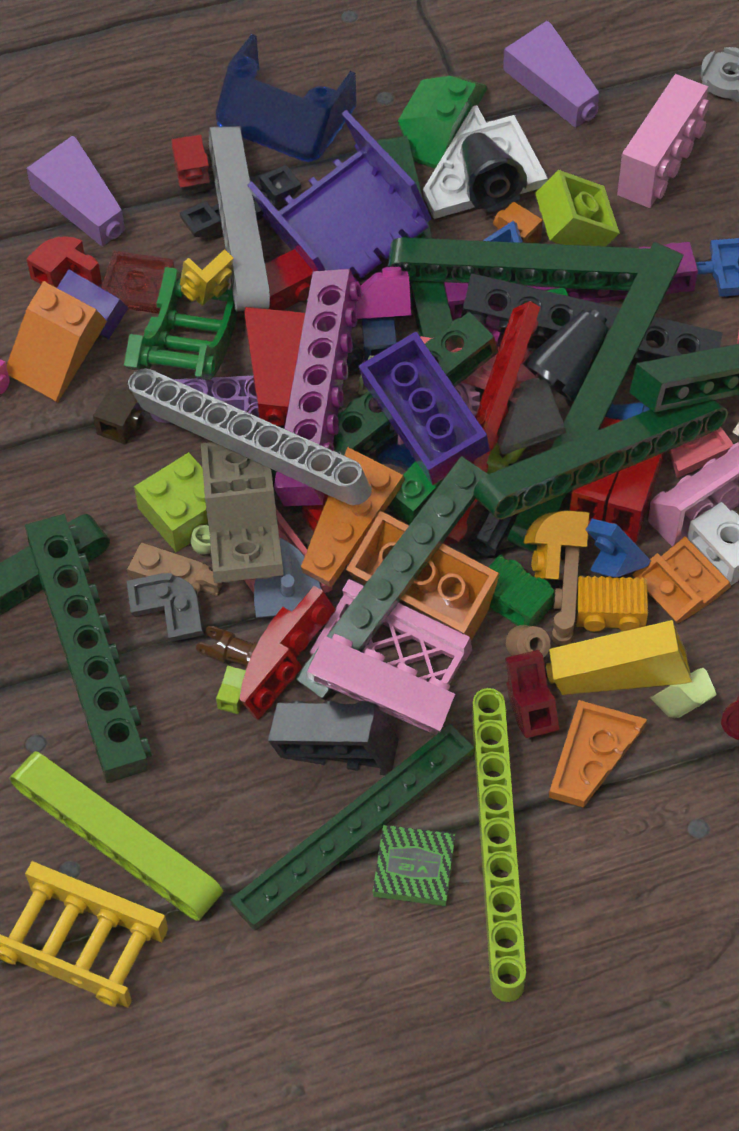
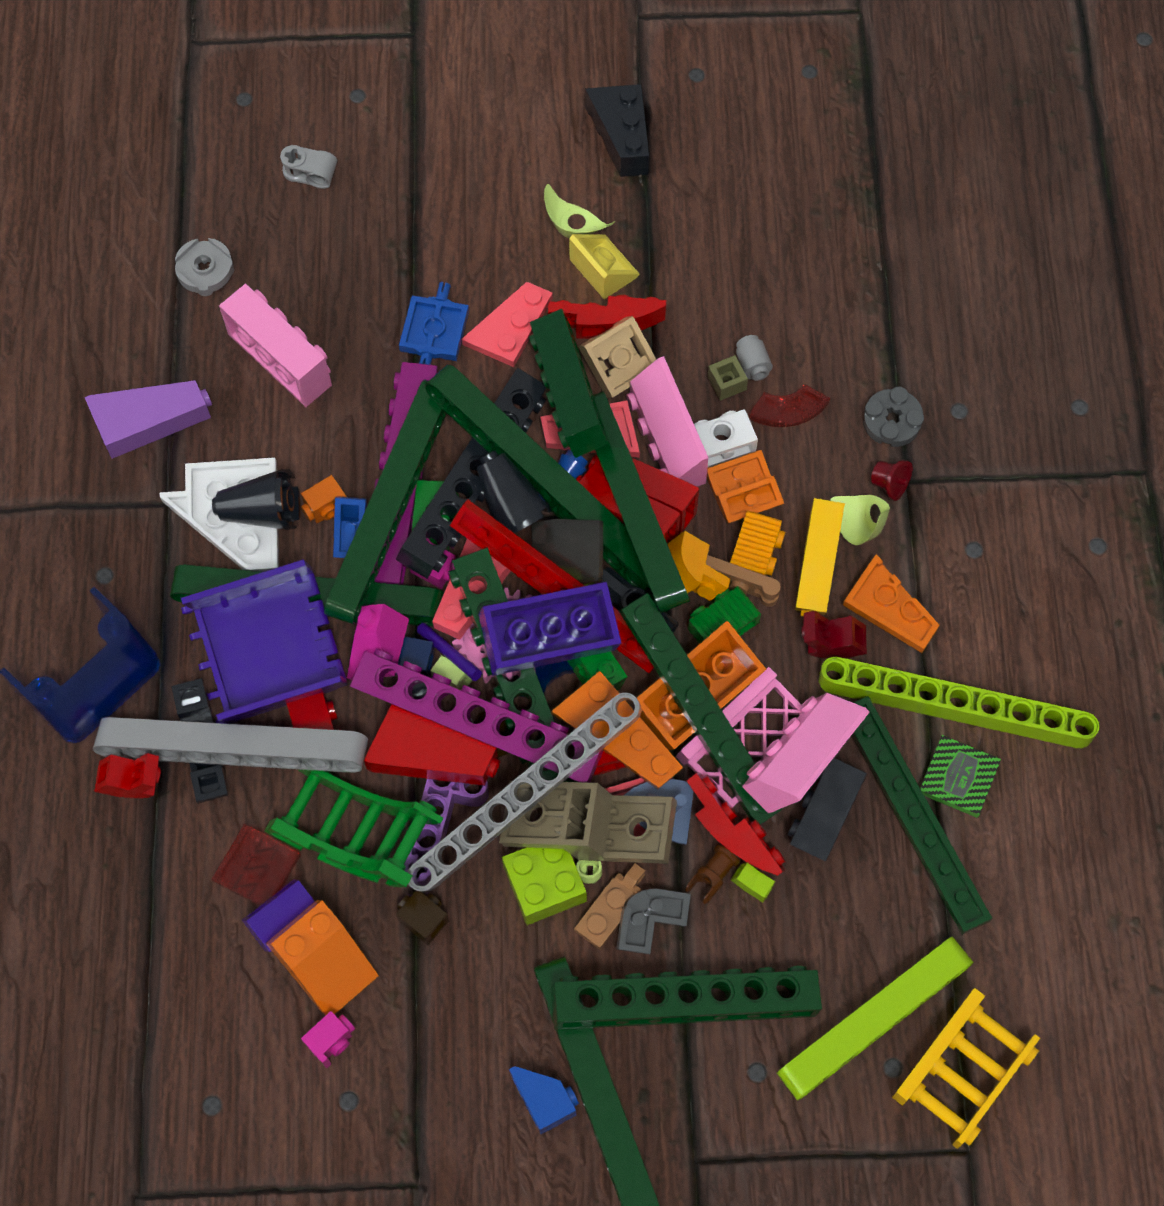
camera: 75 degrees left, 10 degrees up
red brick [26,237,102,288] -> none
medium lavender slope [27,136,125,247] -> none
yellow bracket [180,249,234,306] -> none
green wedge [398,76,487,169] -> none
medium nougat brick [506,625,550,658] -> none
lime brick [535,170,620,247] -> none
blue slope [586,519,651,577] -> none

